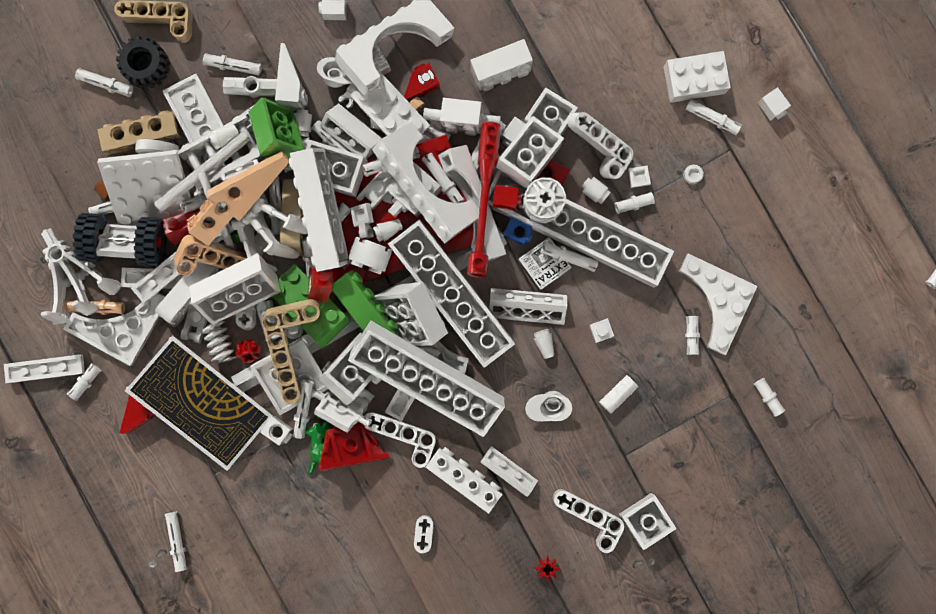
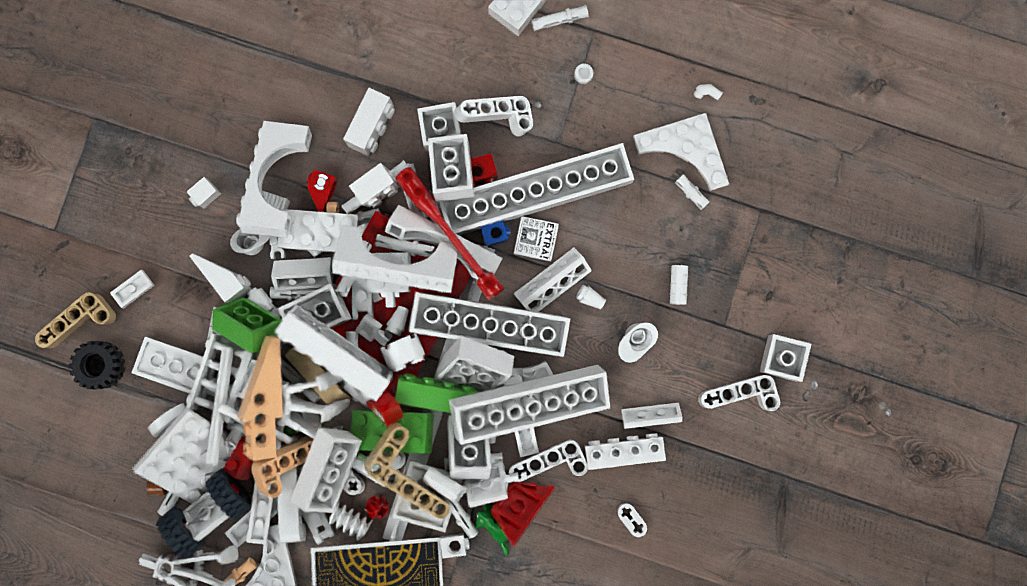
camera: 40 degrees left, 0 degrees up
white pin [75,68,133,97] -> none
tan brick [97,111,182,155] -> none
white pin [203,53,262,76] -> none
white cone [208,125,239,150] -> none
white piece [223,76,277,98] -> none
red brick [493,185,522,210] -> none
white brick [501,117,526,147] -> none
white wheel [523,177,566,223] -> none
red gear [535,555,560,581] -> none
white pin [541,242,598,272] -> none
white brick [581,177,611,204] -> none
white plate [589,318,614,343] -> none
white pin [614,192,655,214] -> none
white plate [628,165,651,188] -> none
white pin [754,378,785,417] -> none
none -> white plate [110,270,155,308]
none -> white axle [423,467,465,503]
none -> white arm [694,84,723,101]

